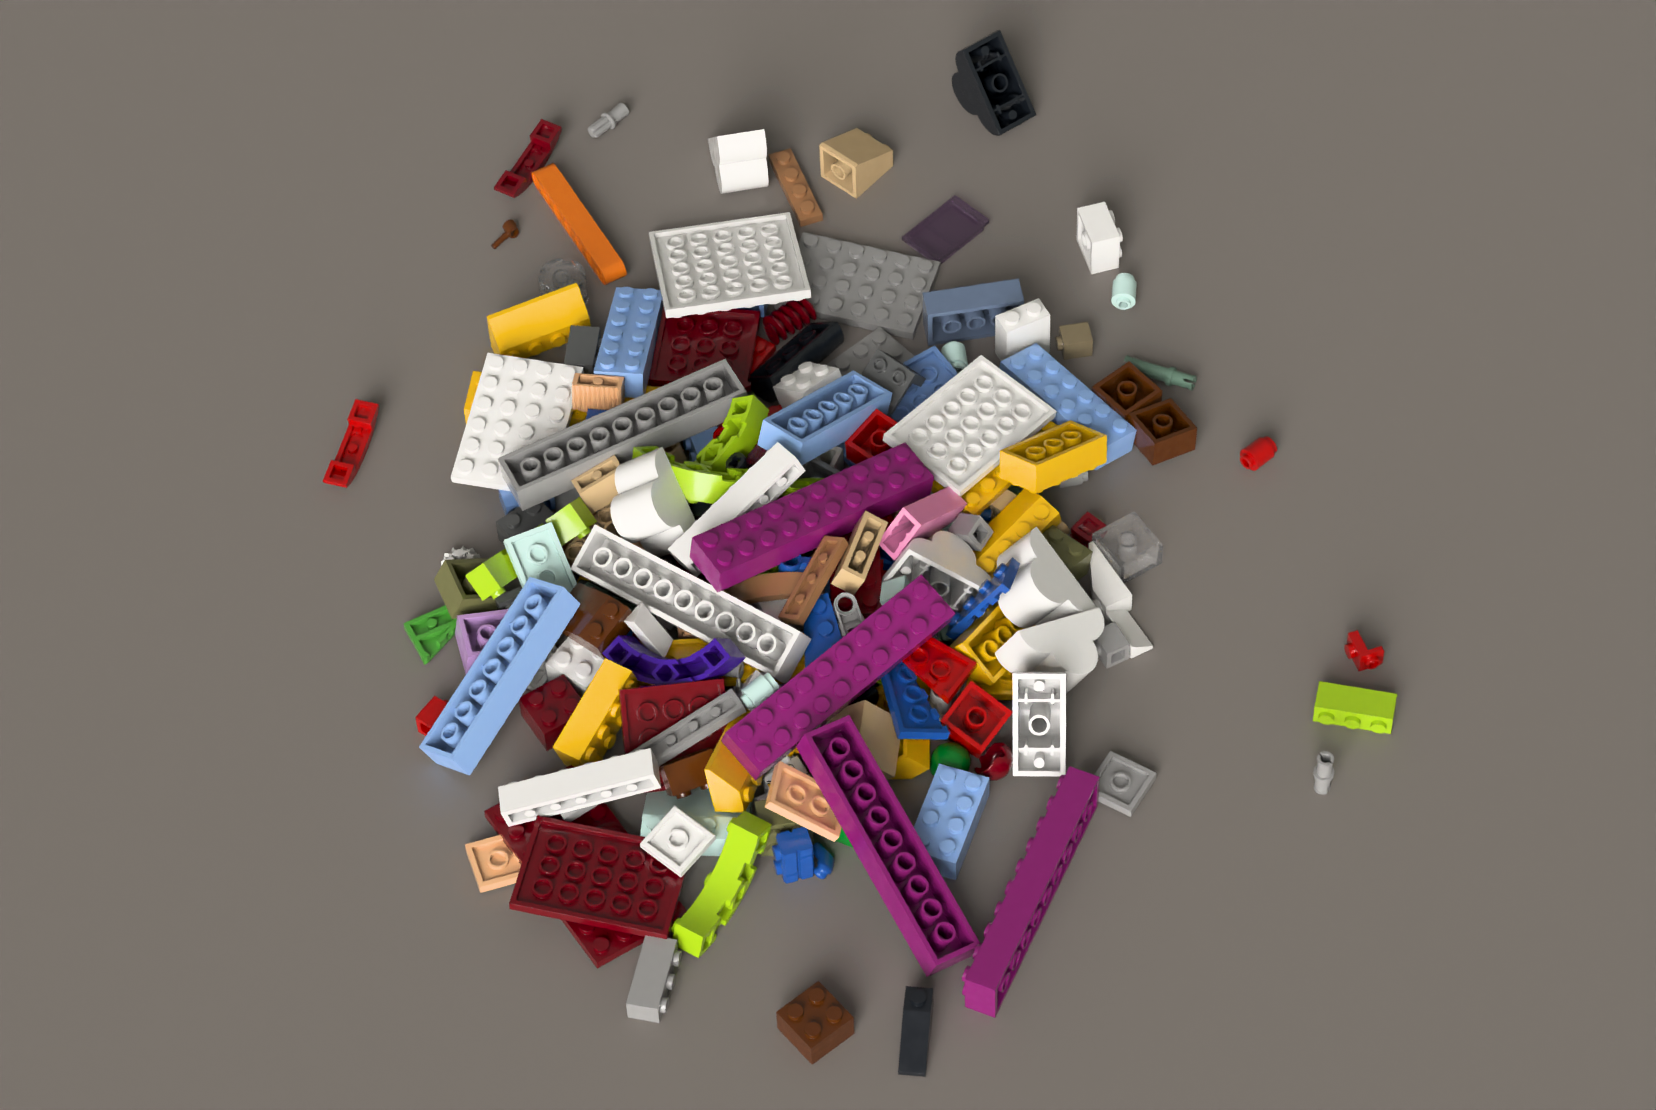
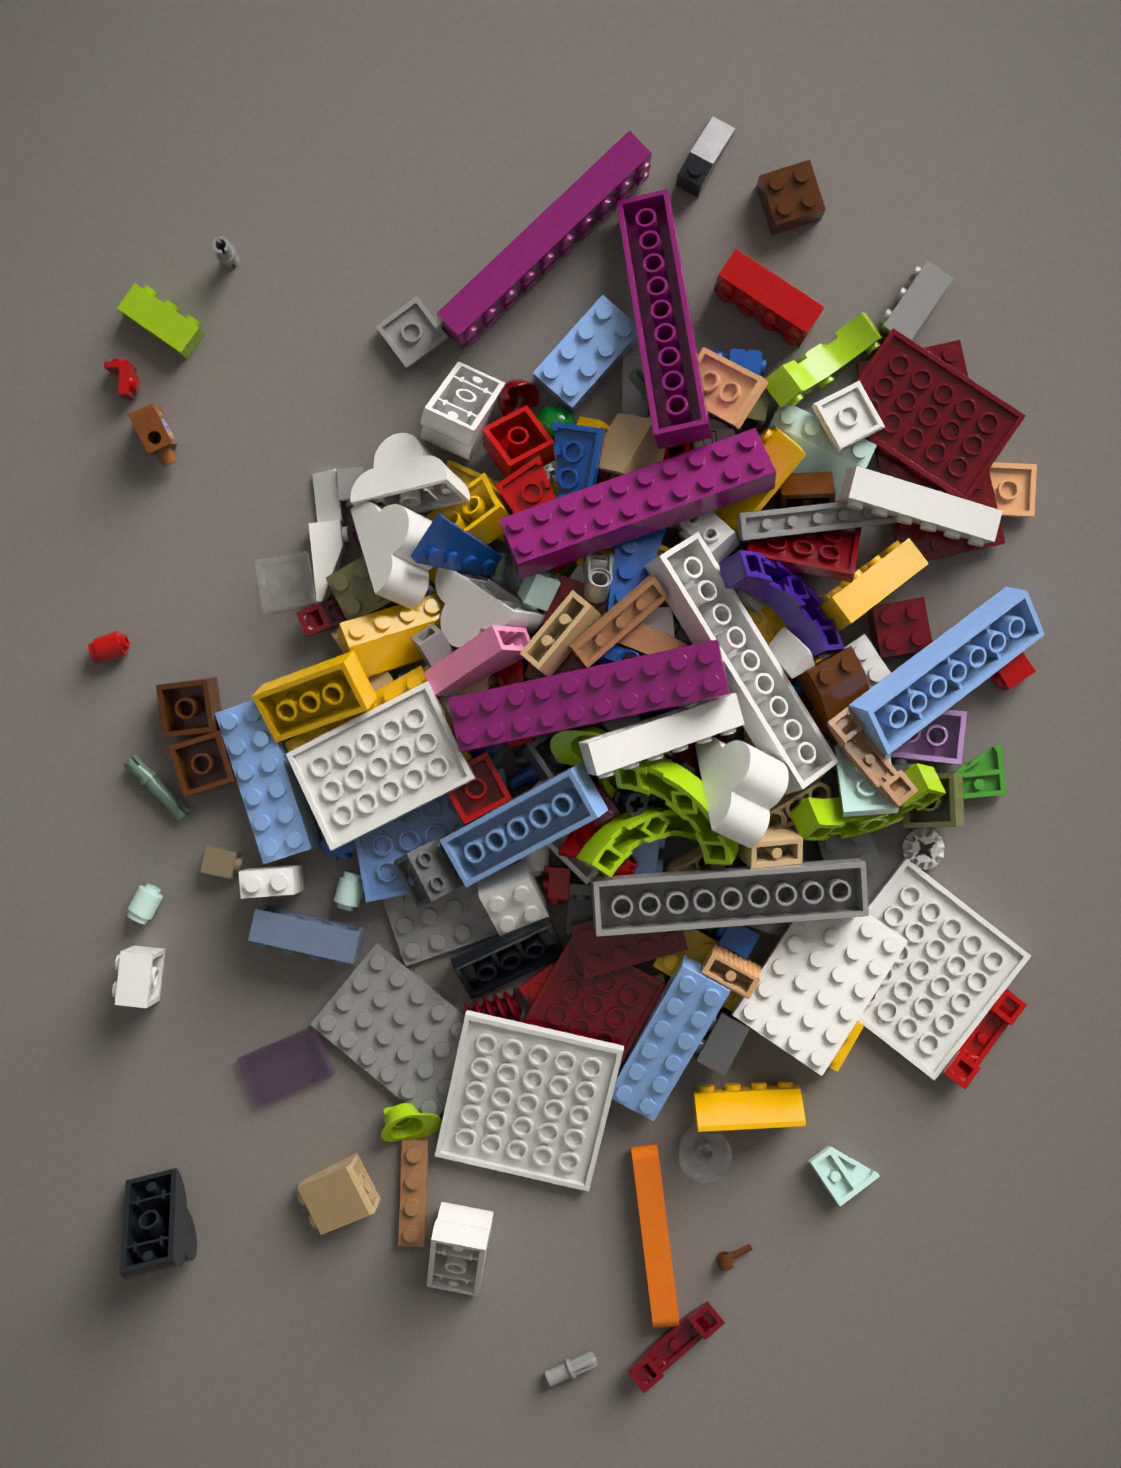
camera: 155 degrees left, 35 degrees up
light aqua brick [740,672,780,710] -> none
none -> dark orange torso [128,404,178,467]
none -> lime piece [381,1103,442,1142]
none -> red brick [714,249,825,347]
none -> light aqua wing [808,1146,880,1206]
none -> medium nougat slope [827,707,919,808]
none -> white plate [858,858,1031,1081]

